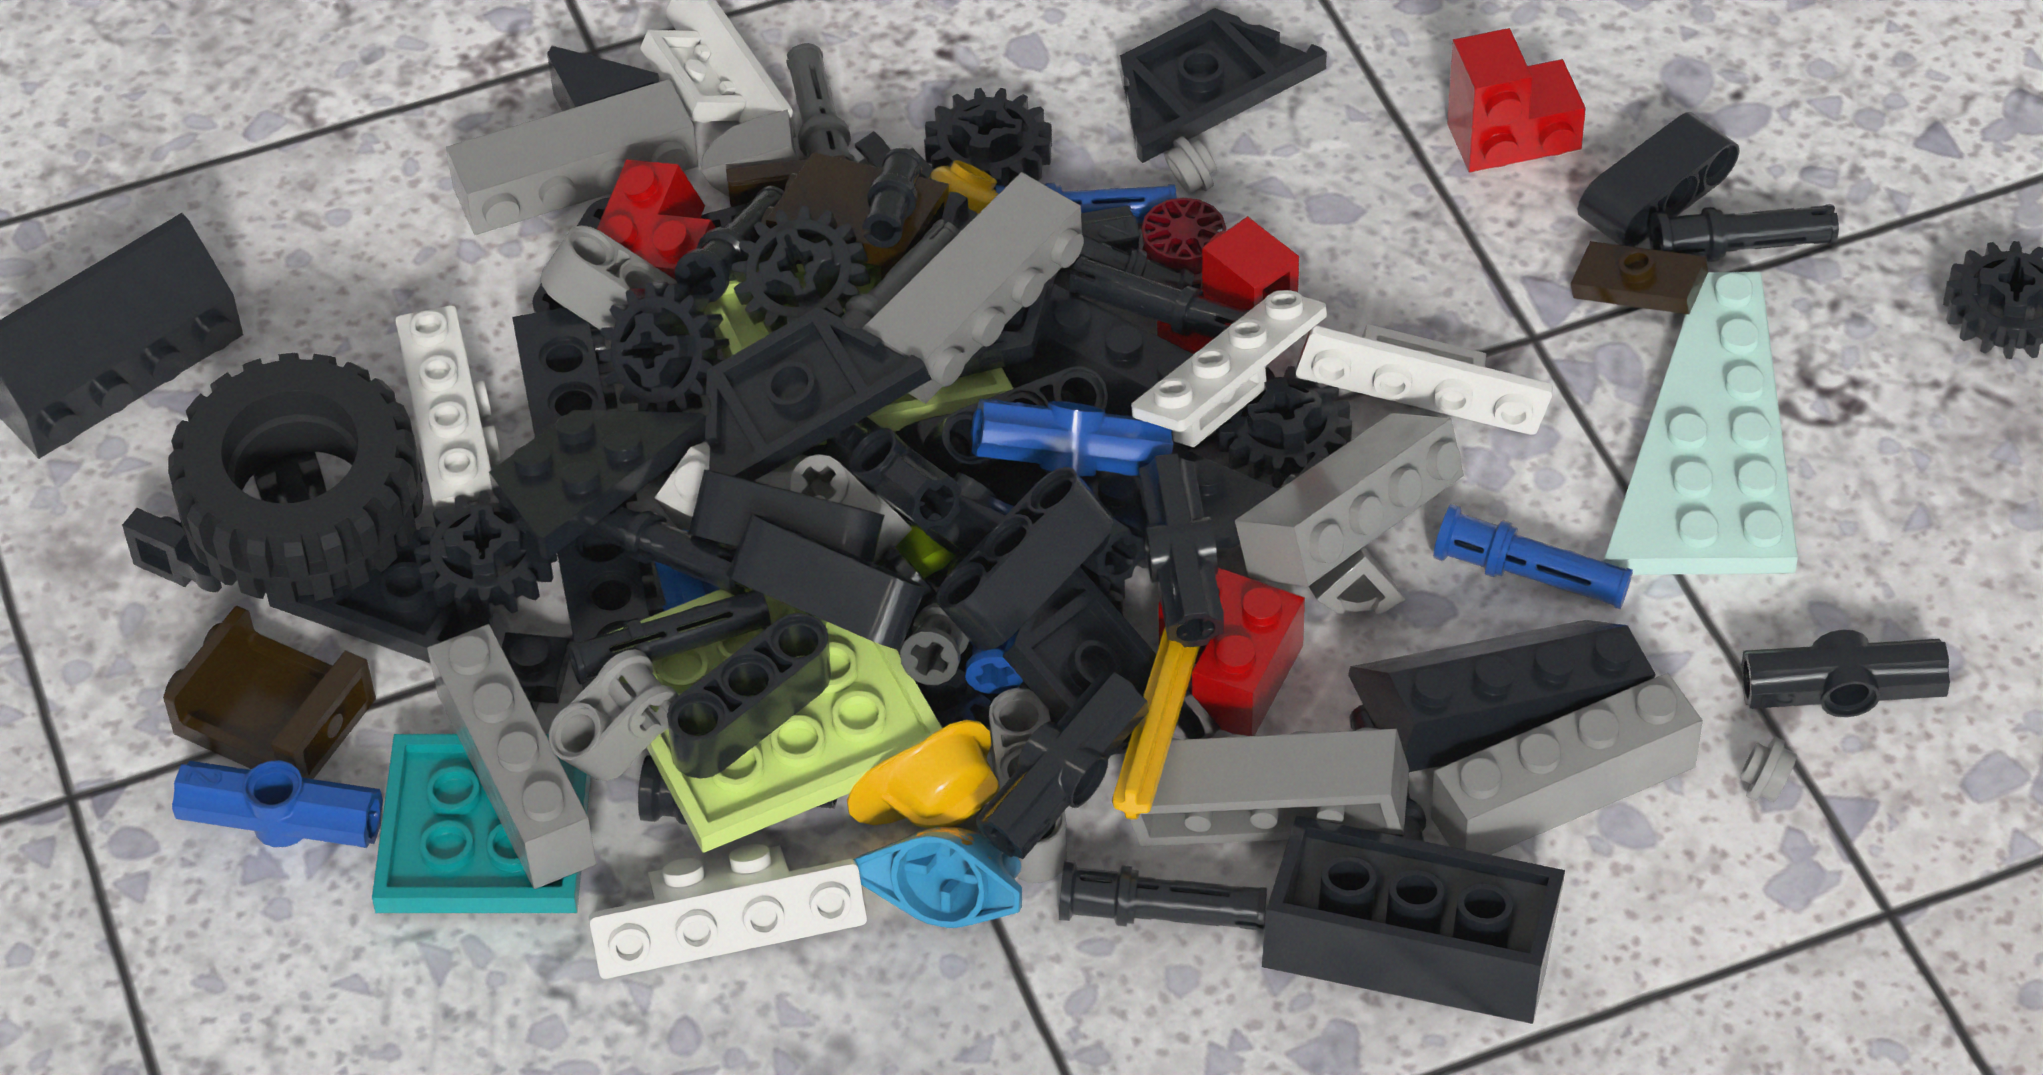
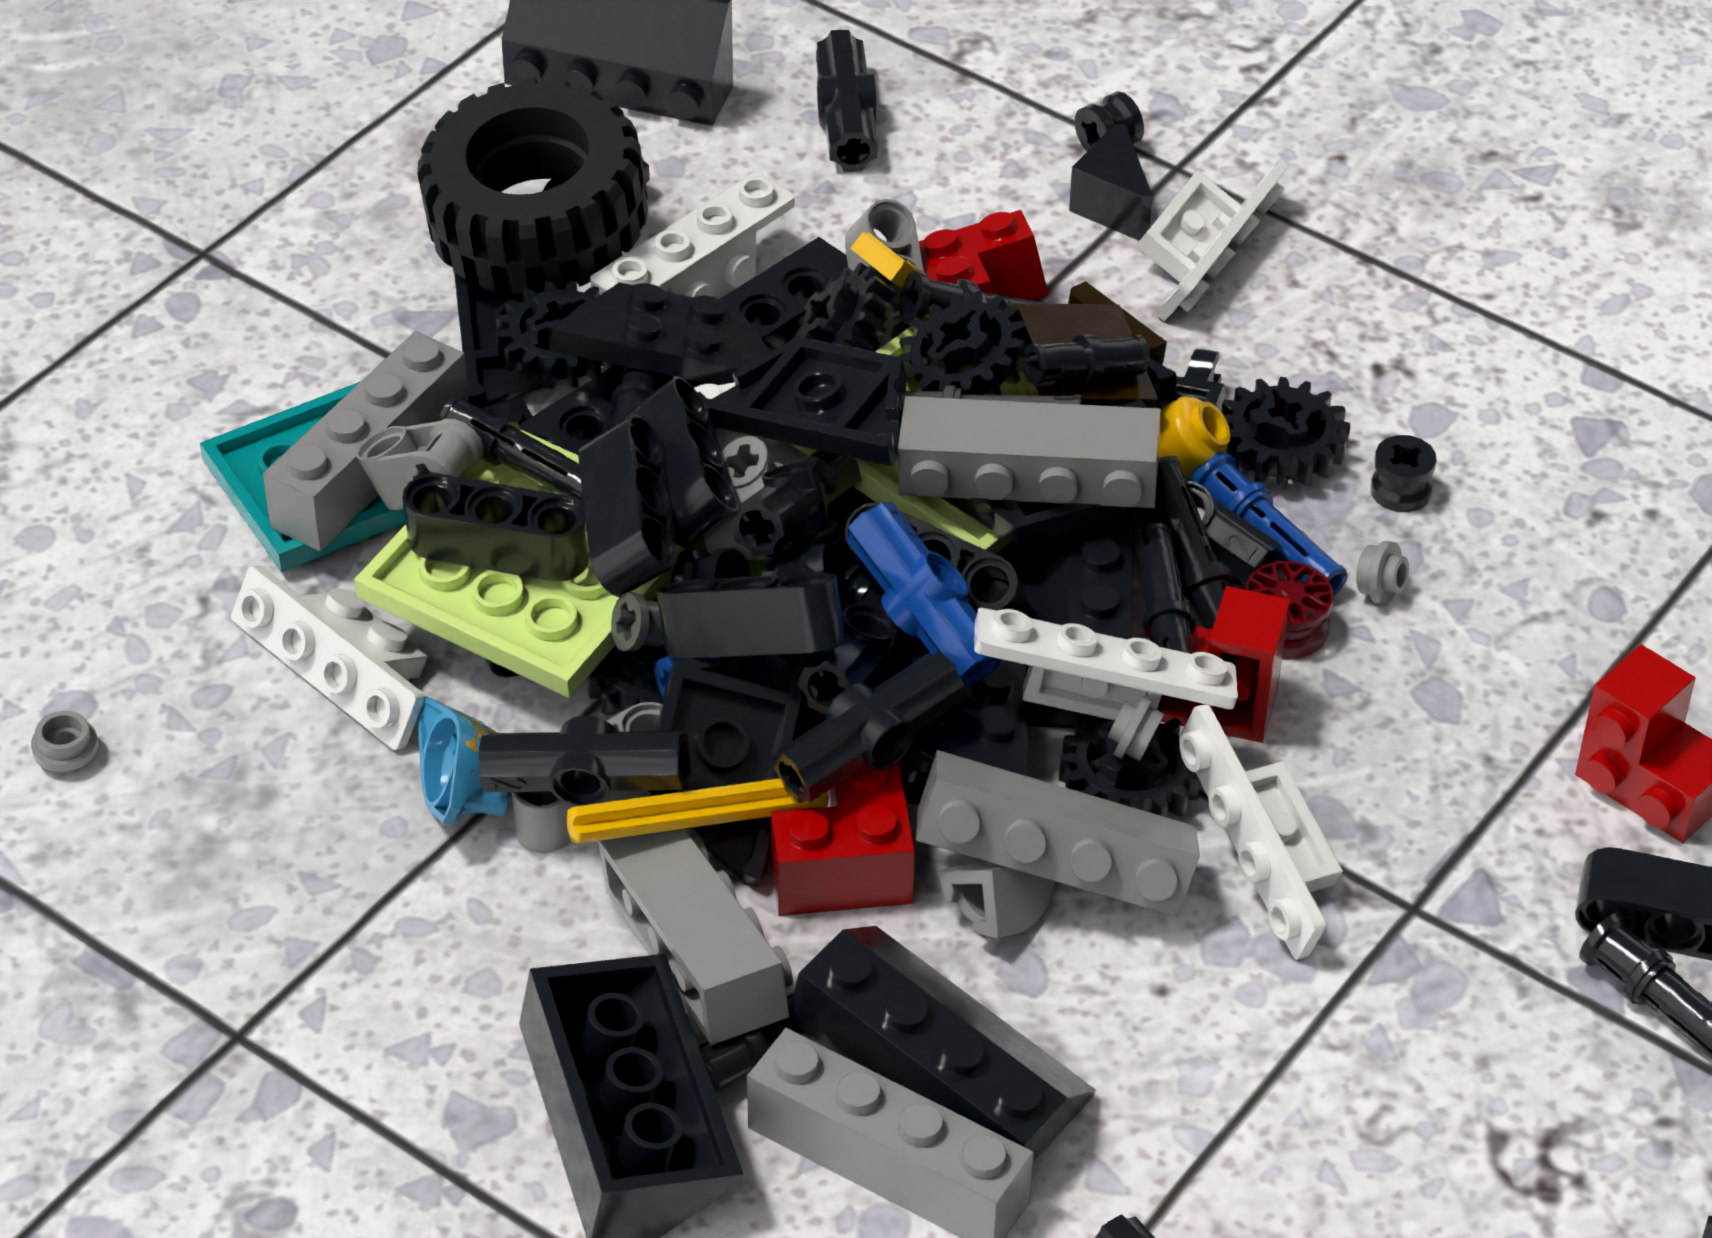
camera: 55 degrees right, 5 degrees down
dark brown panel [163,605,376,779] -> none
blue piece [172,761,383,848] -> none
light grey brick [446,79,698,235] -> none
light grey brick [700,109,799,197] -> none
dark grey pin [786,43,857,162] -> none
yellow piece [847,720,1000,829] -> none
black pin [1059,860,1267,931] -> none
black wing [1120,8,1327,163] -> none
blue pin [1433,504,1633,609] -> none
dark brown plate [1570,241,1709,315] -> none
light aqua wing [1604,272,1798,575] -> none
none -> black piece [816,30,878,171]
none -> yellow tile [850,232,920,288]
none -> black wheel [1074,91,1144,152]
none -> light grey plate [1107,696,1164,761]
none -> black wheel [1370,435,1437,512]

